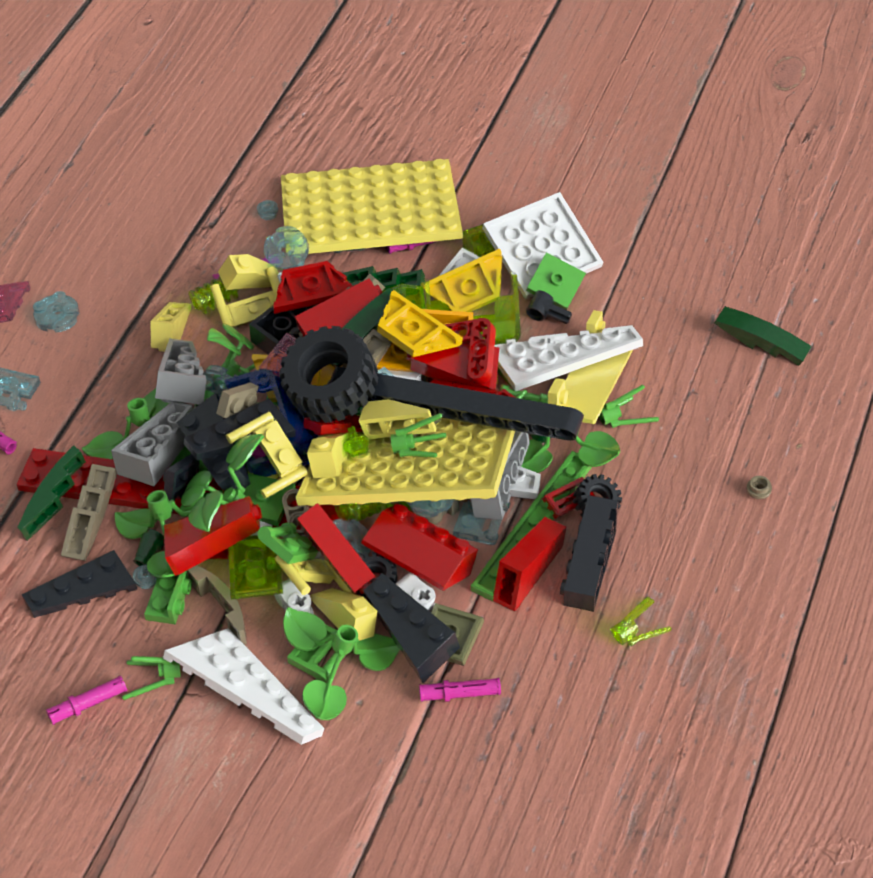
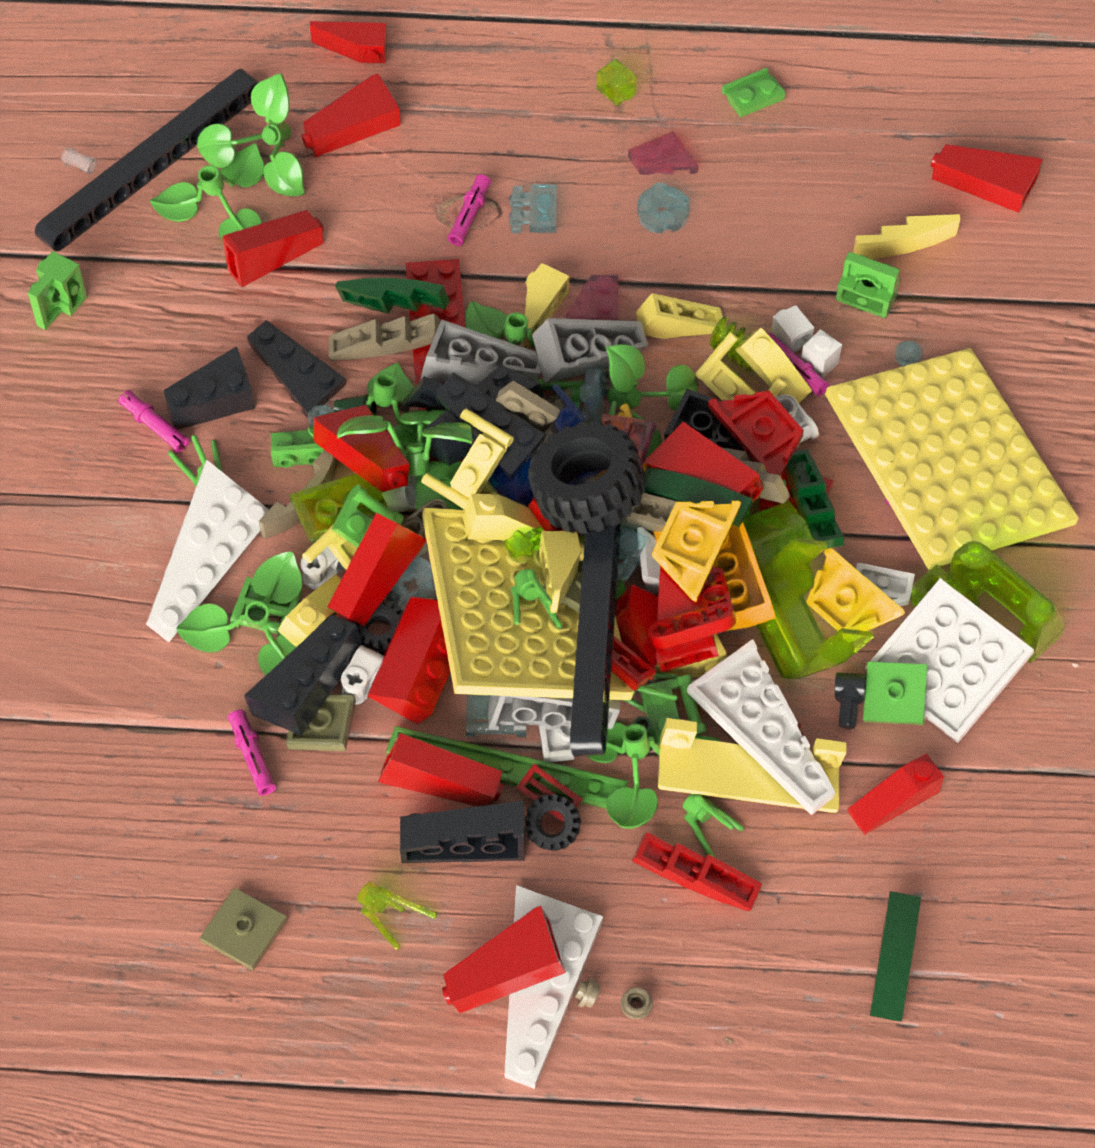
camera: 70 degrees right, 10 degrees up
clear light blue plate [264,226,309,271] -> none
none -> black wedge [163,346,255,430]
none -> olive plate [200,887,287,971]
none -> red slope [442,906,566,1013]
none -> white wing [505,885,603,1089]
none -> light yellow slope [524,263,570,349]
none -> clear pink wing [566,275,618,321]
none -> dark tan plate [574,976,601,1008]
none -> red slope [631,832,762,912]
none -> white brick [771,305,814,353]
none -> white brick [801,329,842,378]
none -> bright green brick [836,251,901,319]
none -> slope [847,753,944,835]
none -> light yellow slope [853,214,960,259]
none -> red slope [930,144,1043,213]
none -> clear neon green windscreen [946,541,1066,663]

